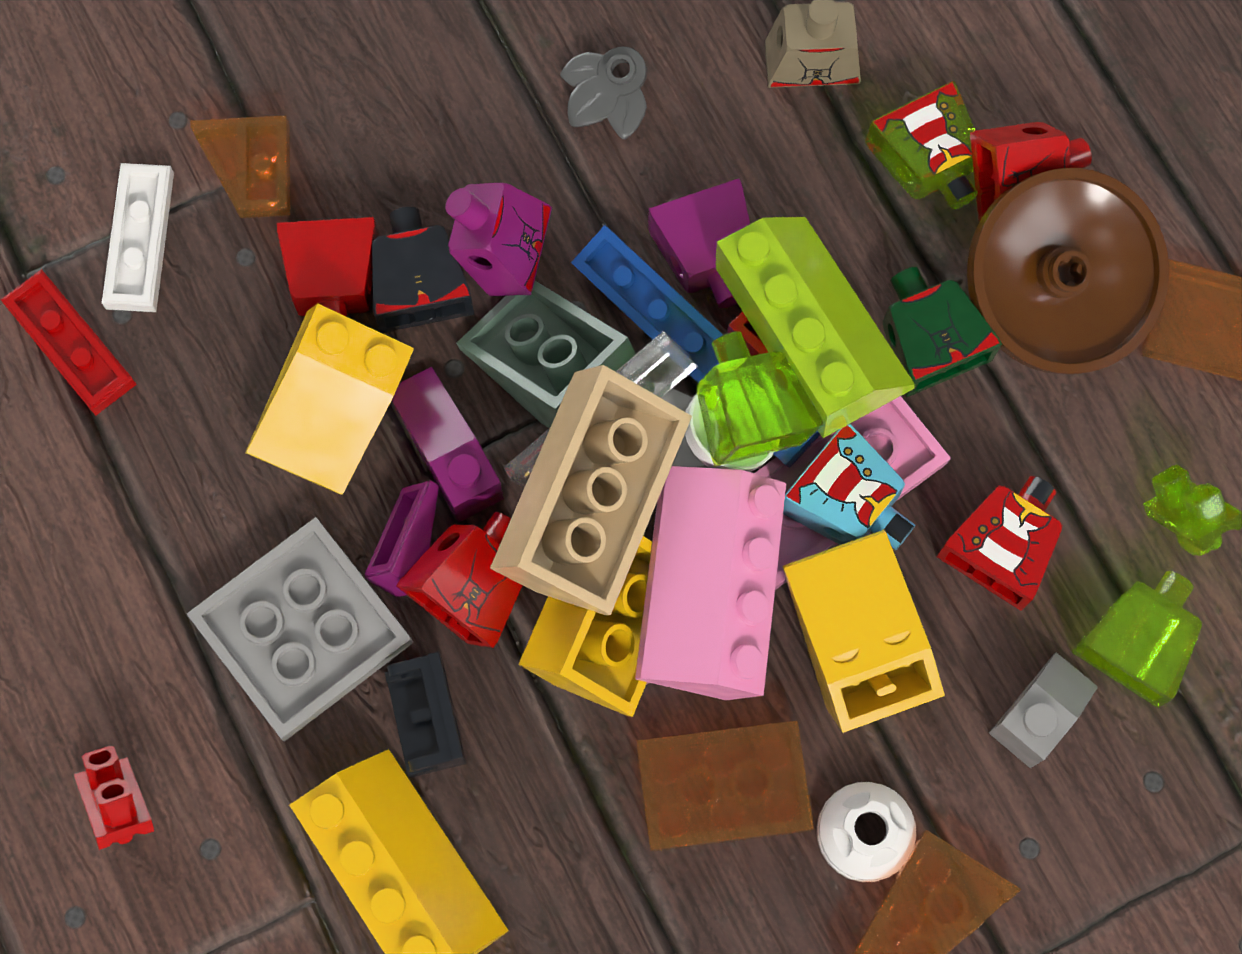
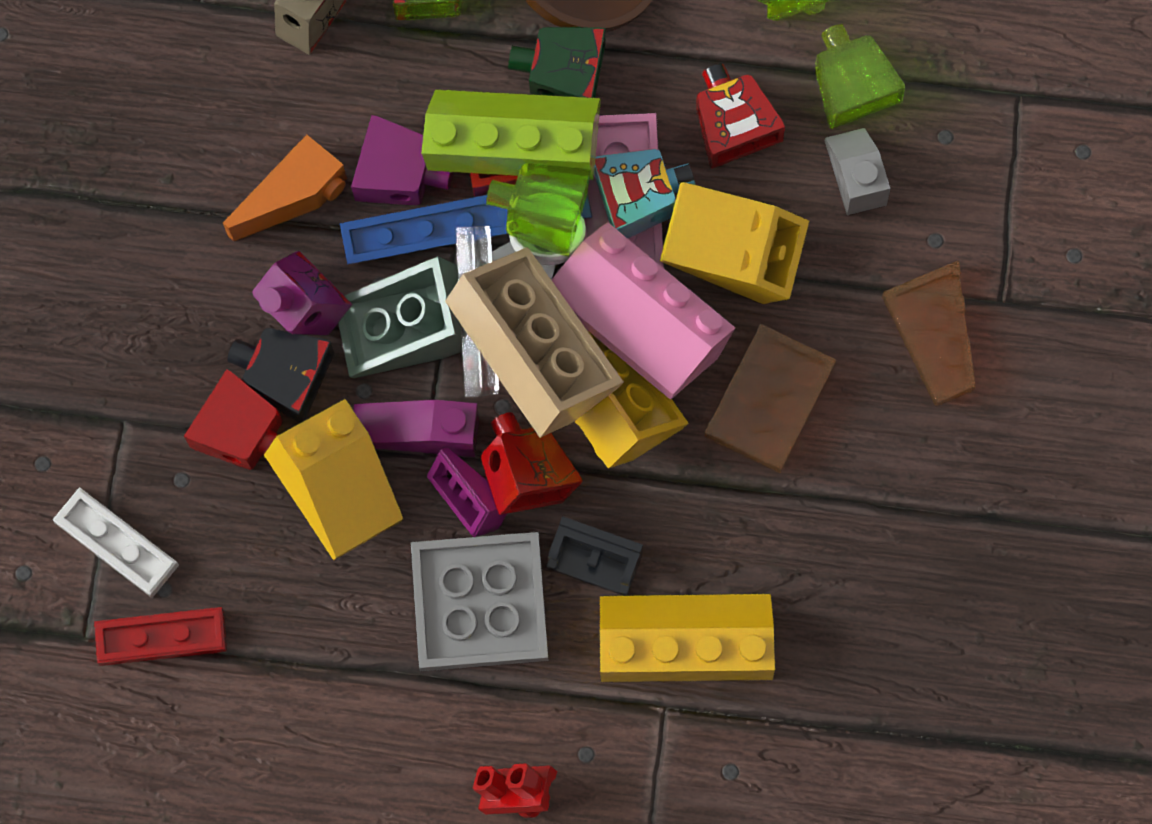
camera: 50 degrees left, 0 degrees up
clear orange wing [190,115,290,218] -> none
dark grey plate [560,46,647,140] -> none
white piece [817,782,916,882] -> none
none -> orange slope [223,134,347,241]

